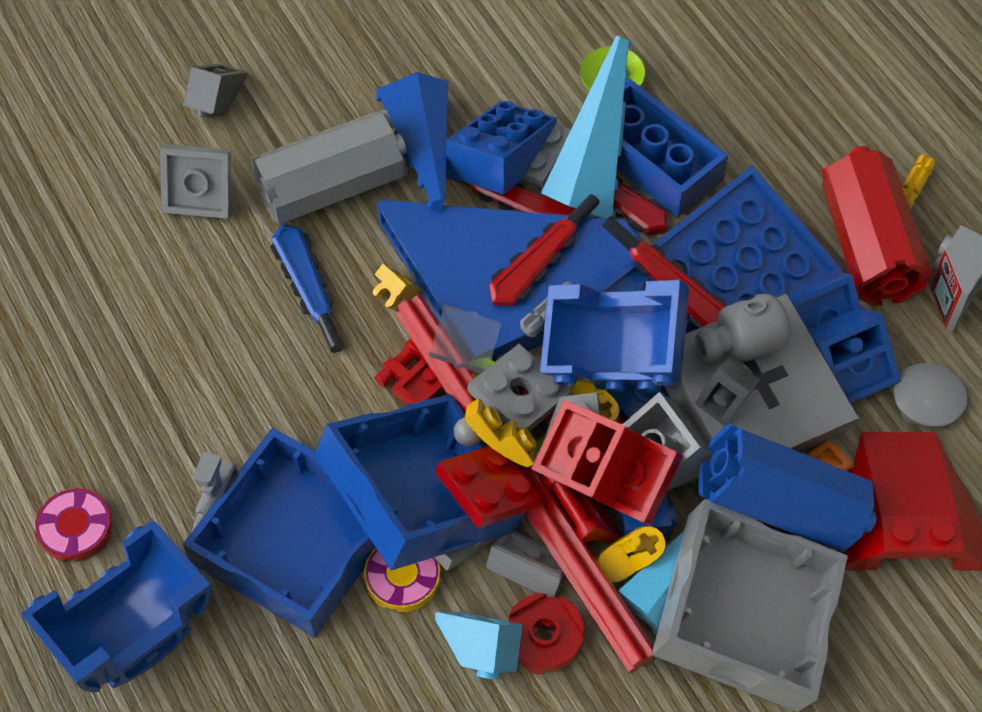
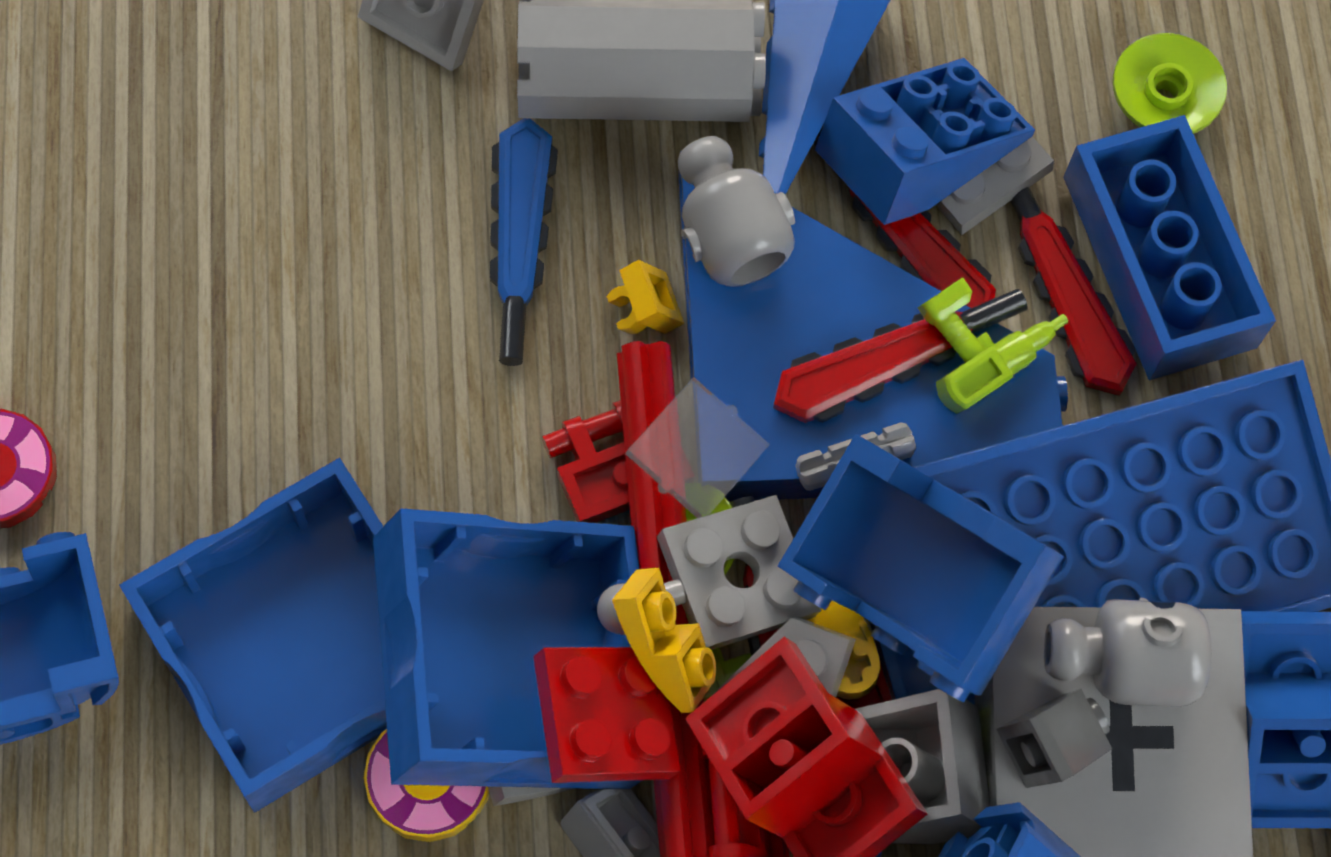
camera: 20 degrees right, 10 degrees up
light grey piece [192,452,238,531] -> none
medium azure wedge [541,36,632,219] -> none
red sword [601,215,726,329] -> none
none -> light grey piece [678,136,795,287]
none -> lime piece [917,278,1068,414]

